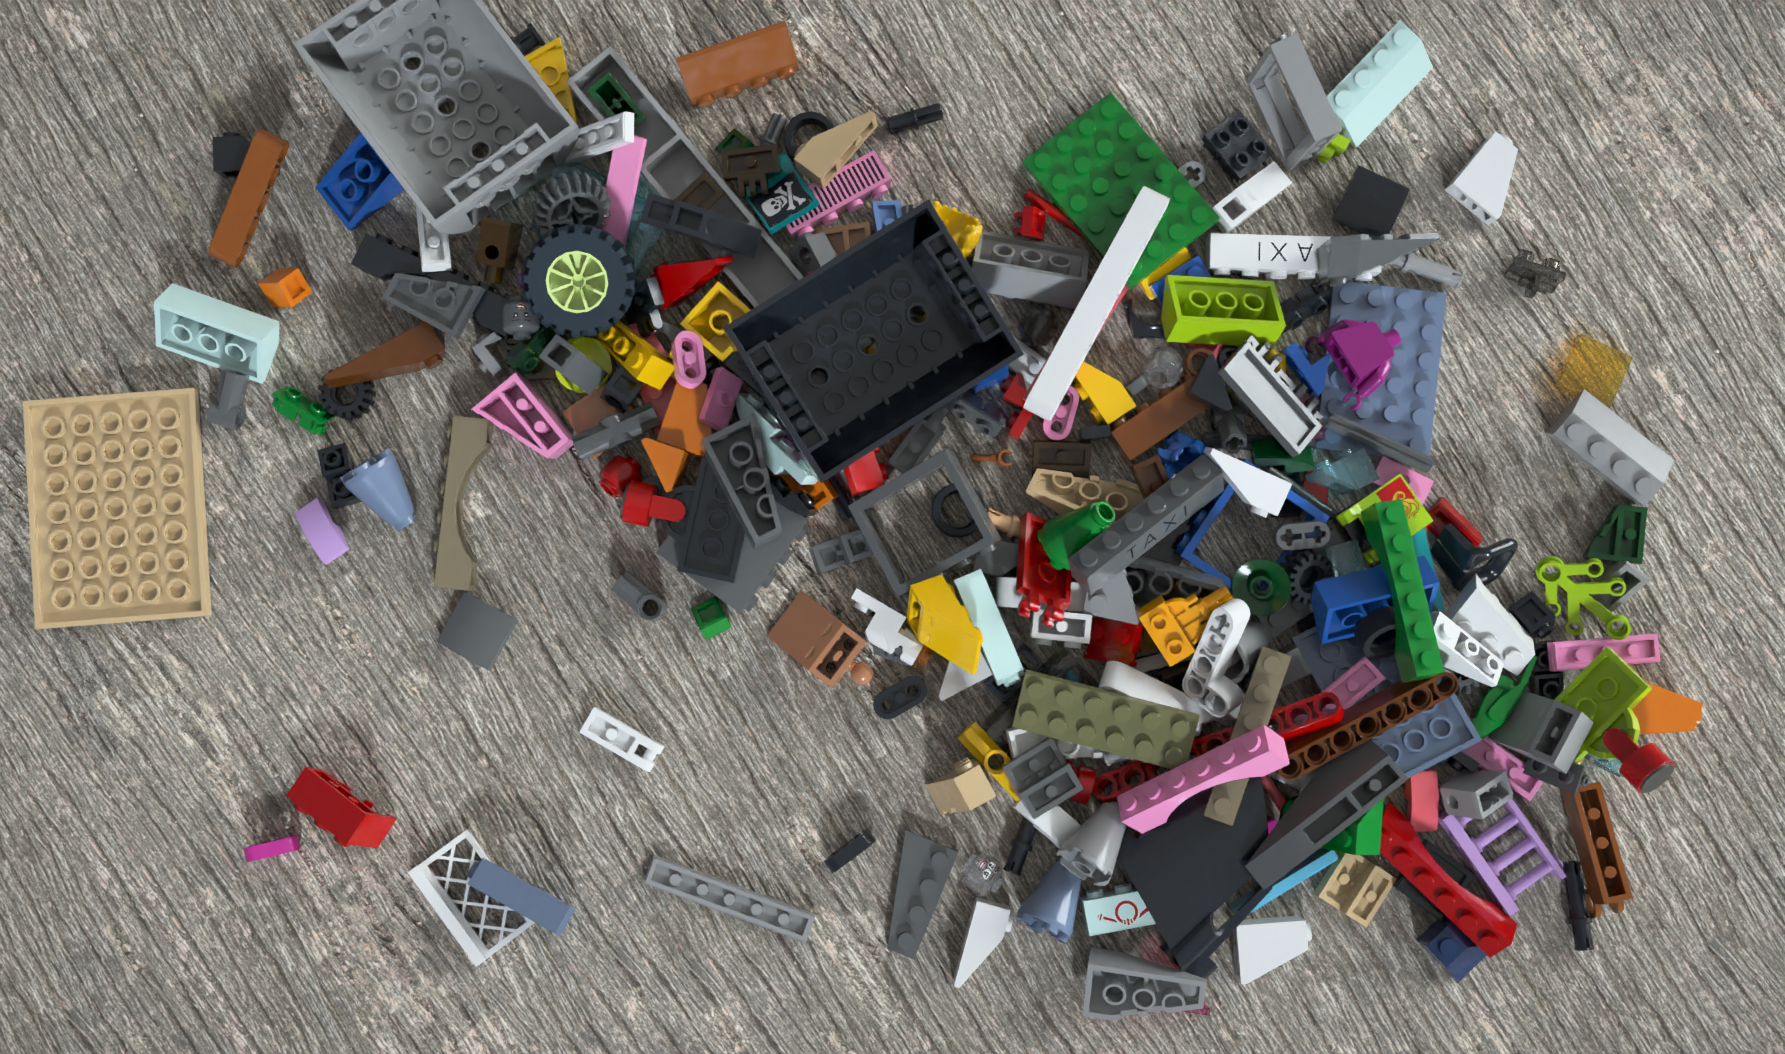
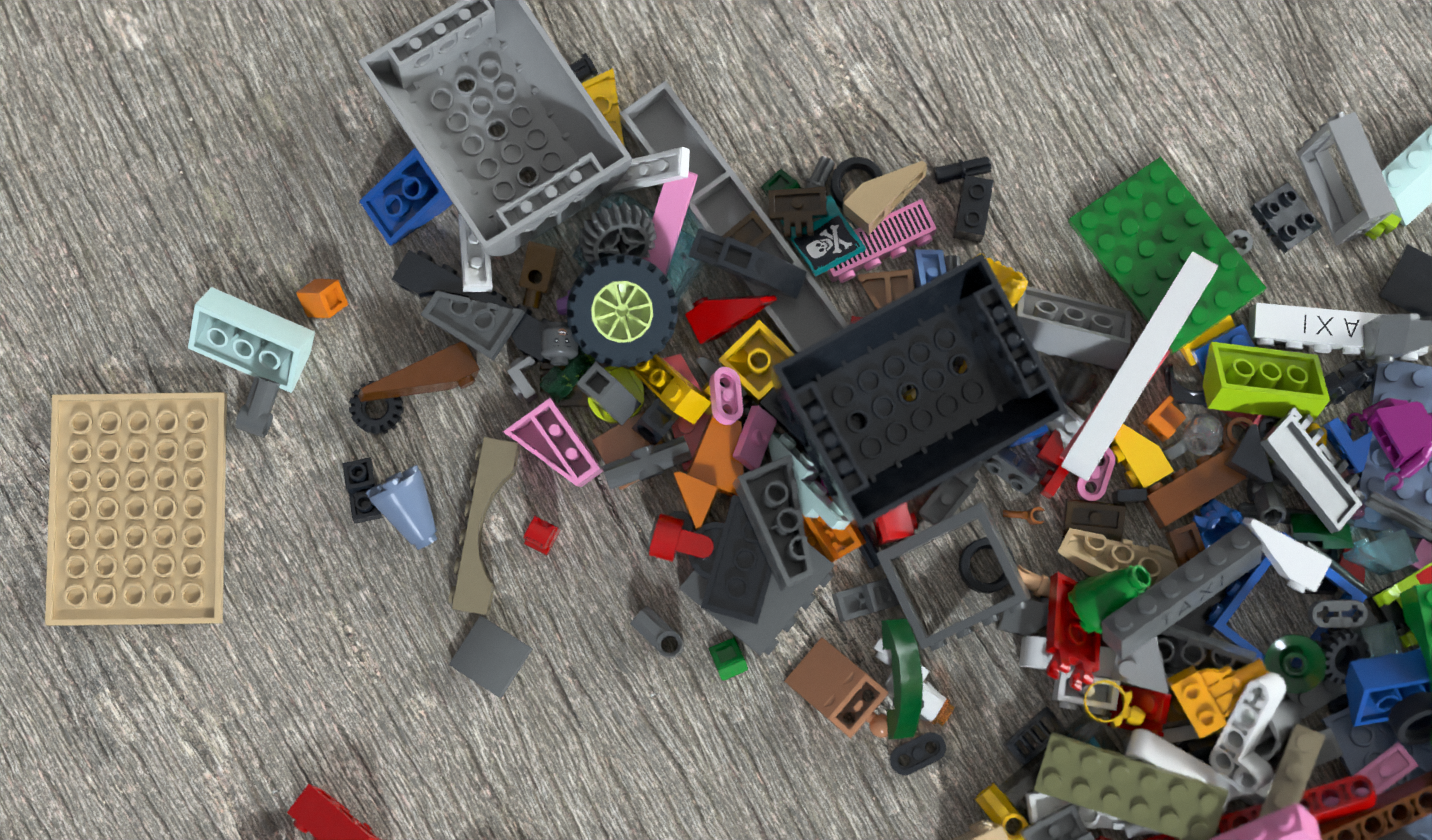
camera: 10 degrees right, 5 degrees down
dark orange beam [208,128,289,268] -> none
black slope [212,132,280,178] -> none
green hinge [272,386,335,436] -> none
lavender slope [295,498,349,564] -> none
white plate [579,707,664,772] -> none
dark green slope [587,71,647,127] -> none
red head [599,455,642,498] -> none
black hinge [625,277,665,338] -> none
dark orange slope [676,21,799,107] -> none
black slope [769,475,819,517] -> none
dark grey brick [789,232,837,277] -> none
yellow slope [906,574,983,675] -> none
white slope [938,651,993,701] -> none
light aqua slope [954,569,1024,687] -> none
red tile [1012,206,1046,241] -> none
red bar [1023,188,1088,242] -> none
white slope [1212,161,1292,234] -> none
none -> red leg [523,516,561,556]
none -> dark green slope [881,619,923,739]
none -> black brick [953,175,994,243]
none -> yellow piece [1083,680,1145,729]
none -> orange panel [1142,395,1186,442]

